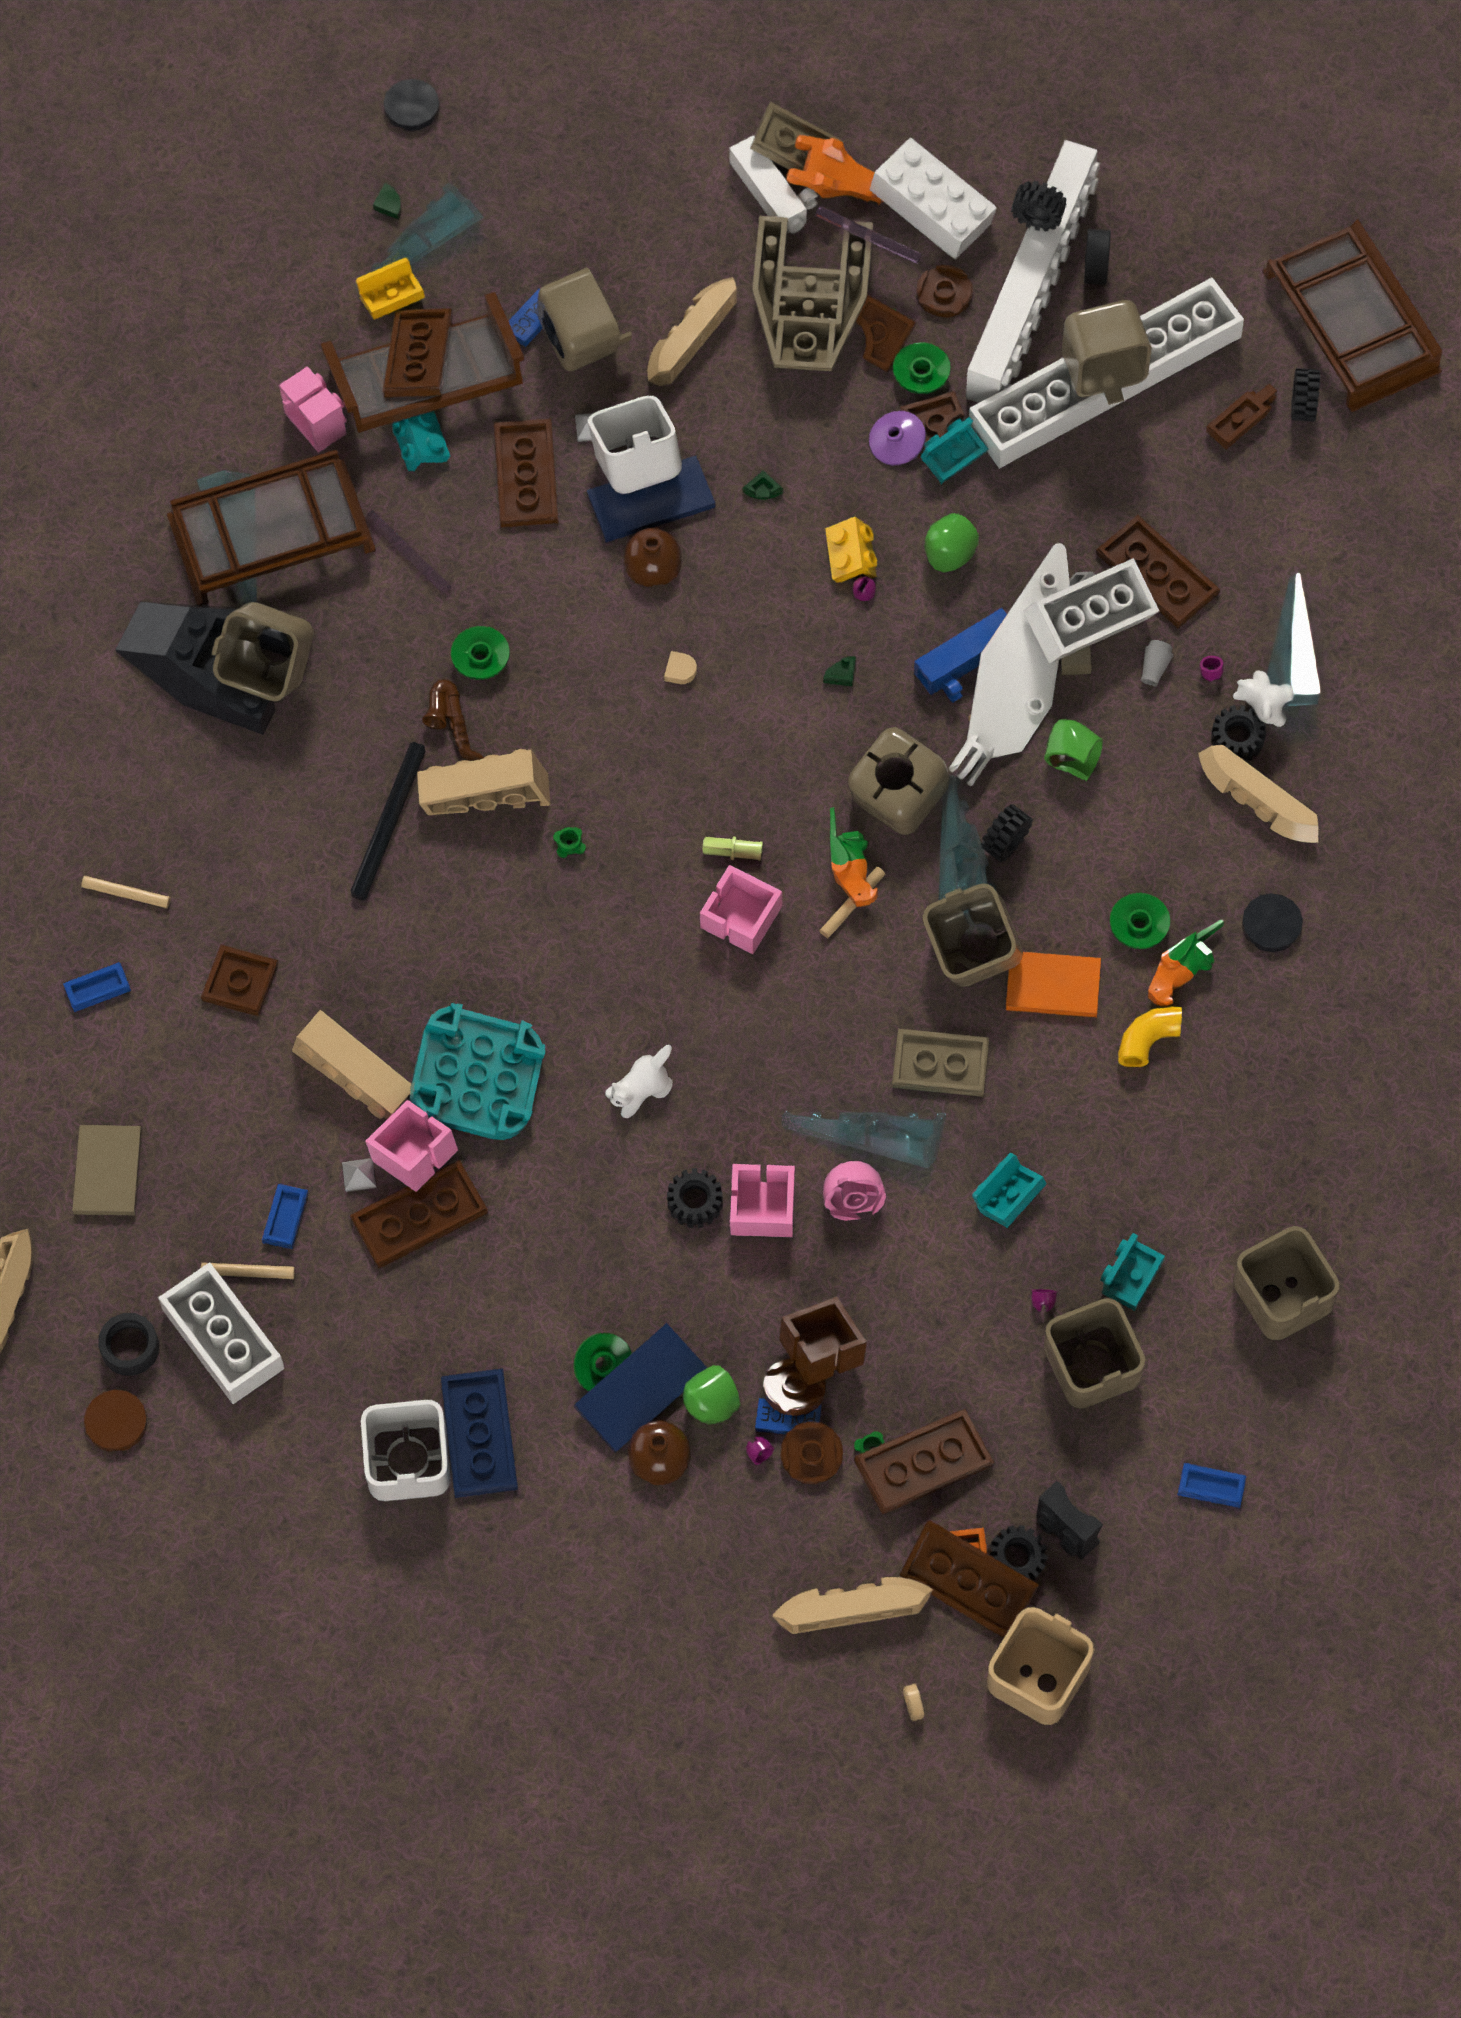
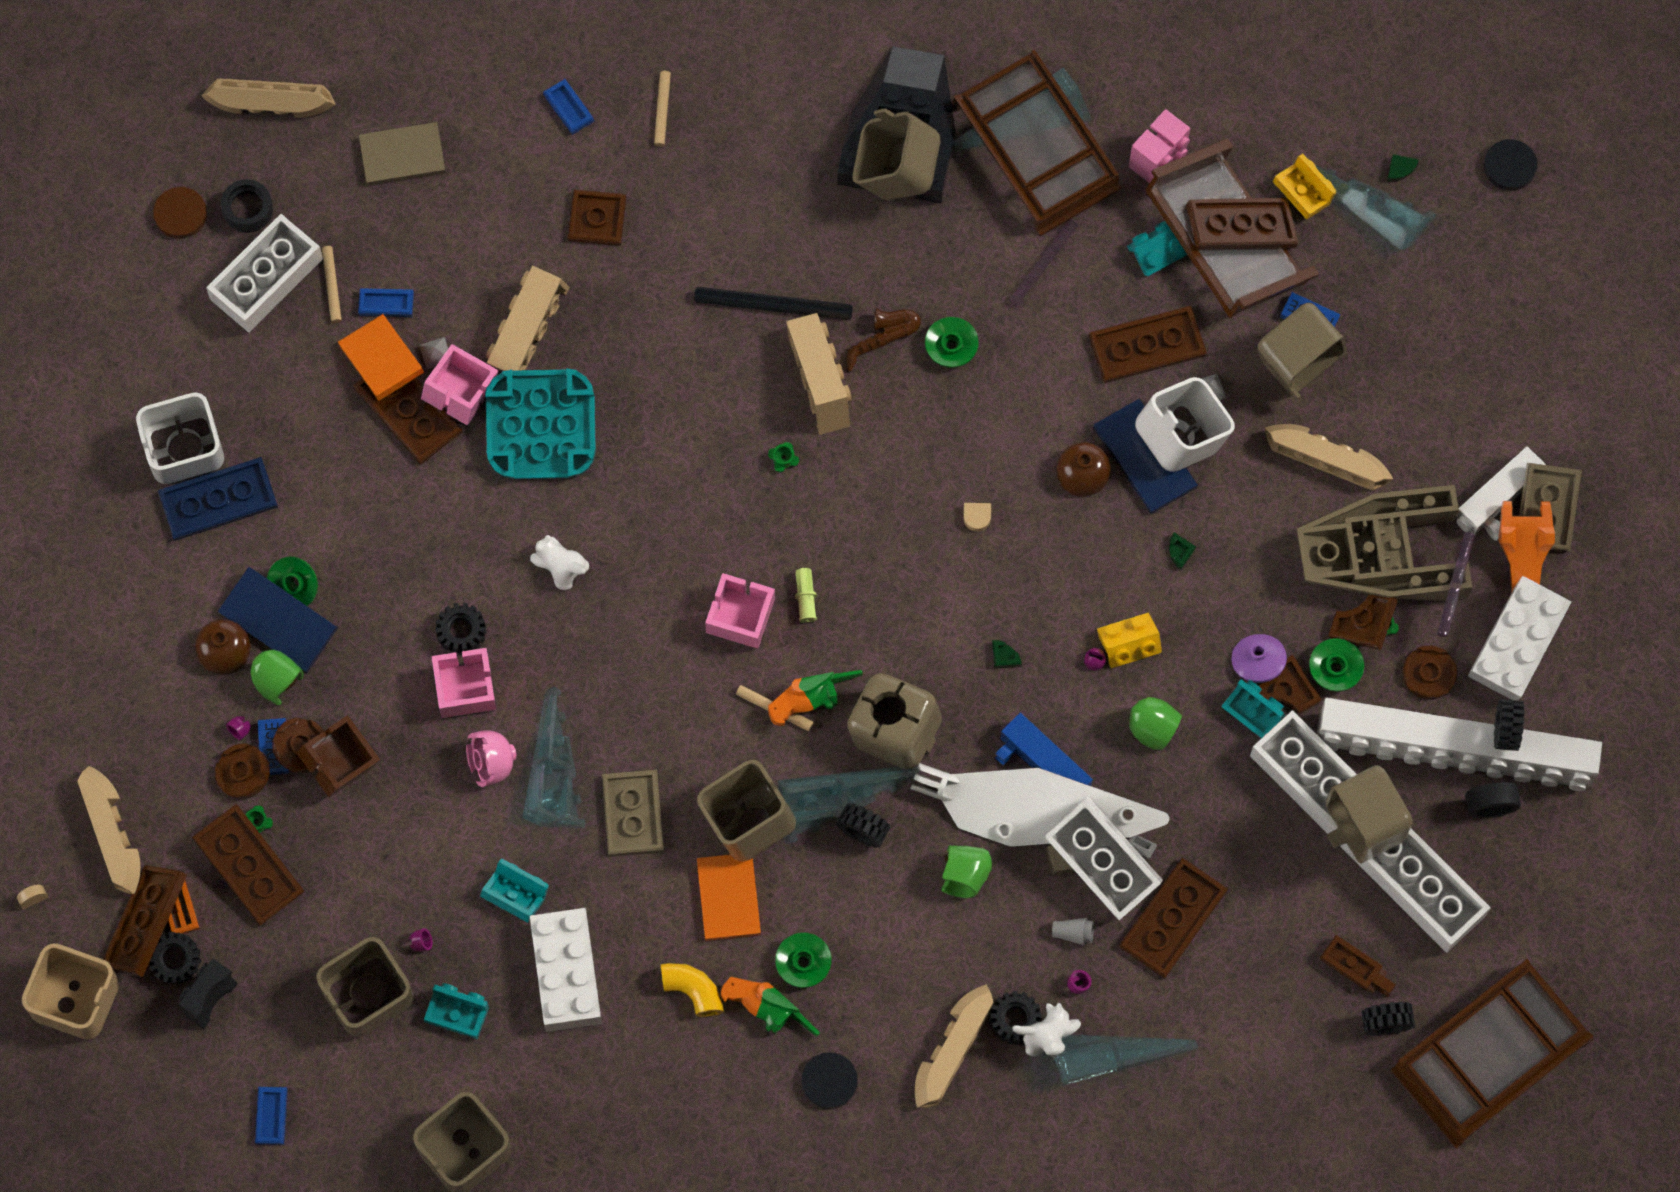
camera: 75 degrees right, 5 degrees up
none -> orange tile [338,314,424,401]
none -> white brick [530,908,602,1032]

